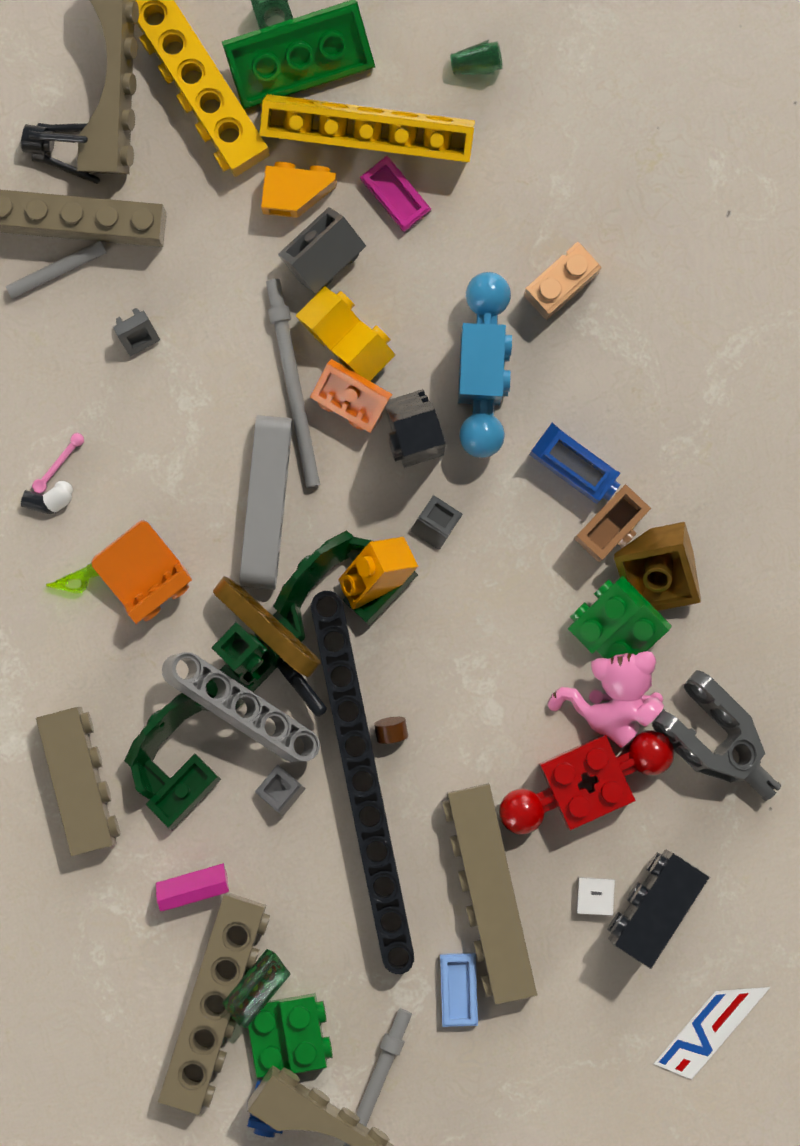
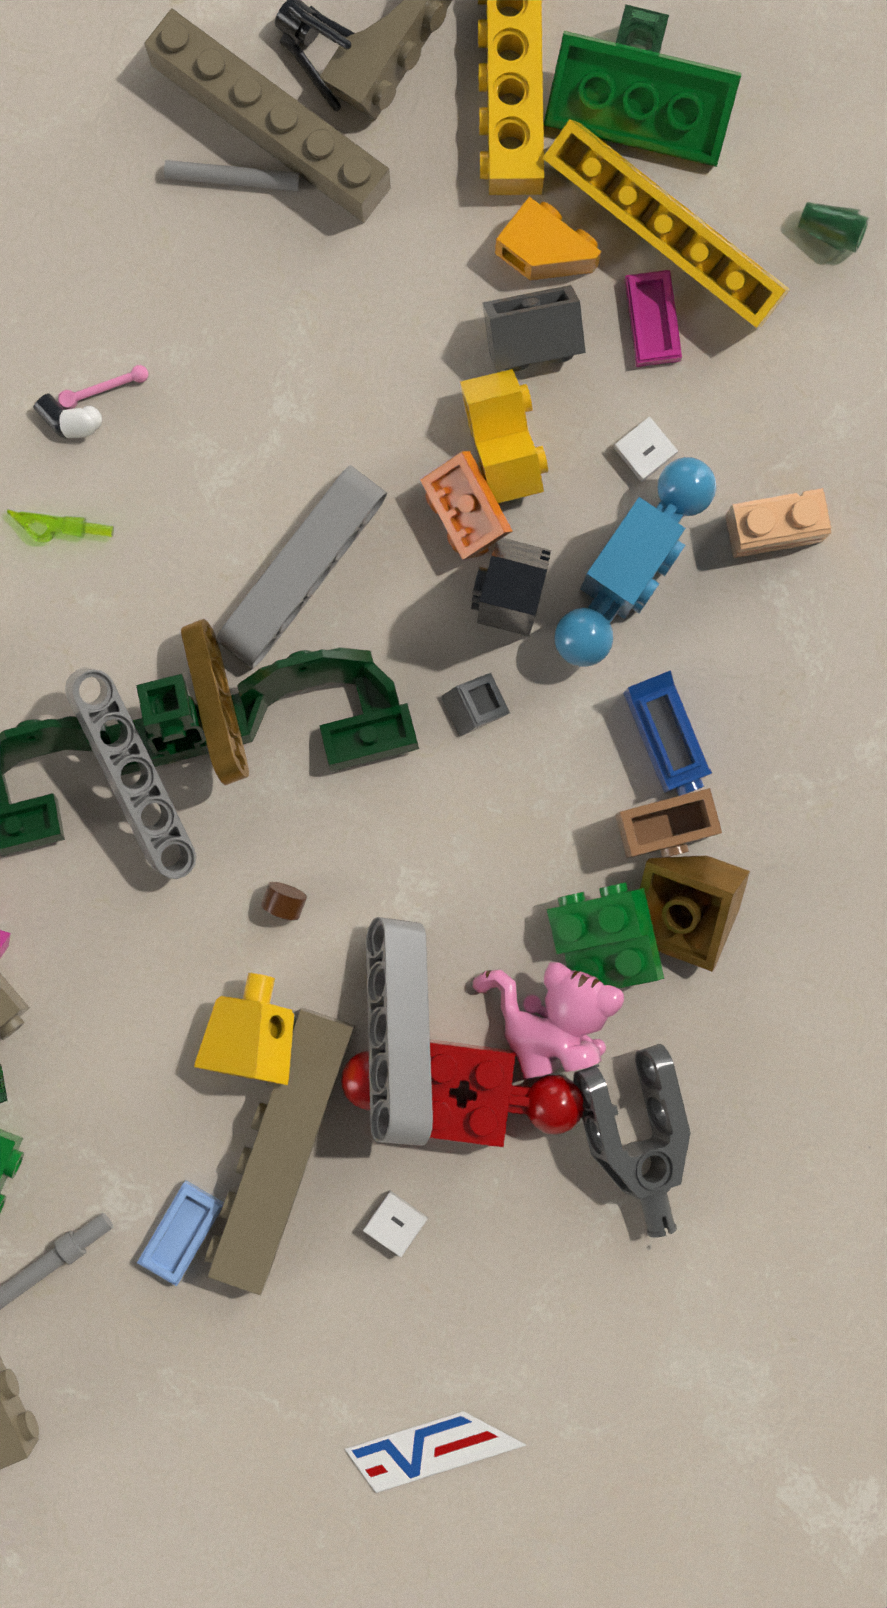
camera: 30 degrees right, 0 degrees up
orange bracket [91,520,192,624] -> none
dark grey tile [113,308,160,356] -> none
flat silver tile [255,764,306,815] -> none
light grey bar [266,279,320,488] -> none
black bar [277,661,327,717] -> none
black beam [311,591,414,974] -> none
light orange slope [338,536,418,609] -> none
black piece [607,849,710,969] -> none
none -> yellow torso [194,973,294,1085]
none -> light grey beam [366,917,433,1145]
none -> white tile [613,416,678,482]

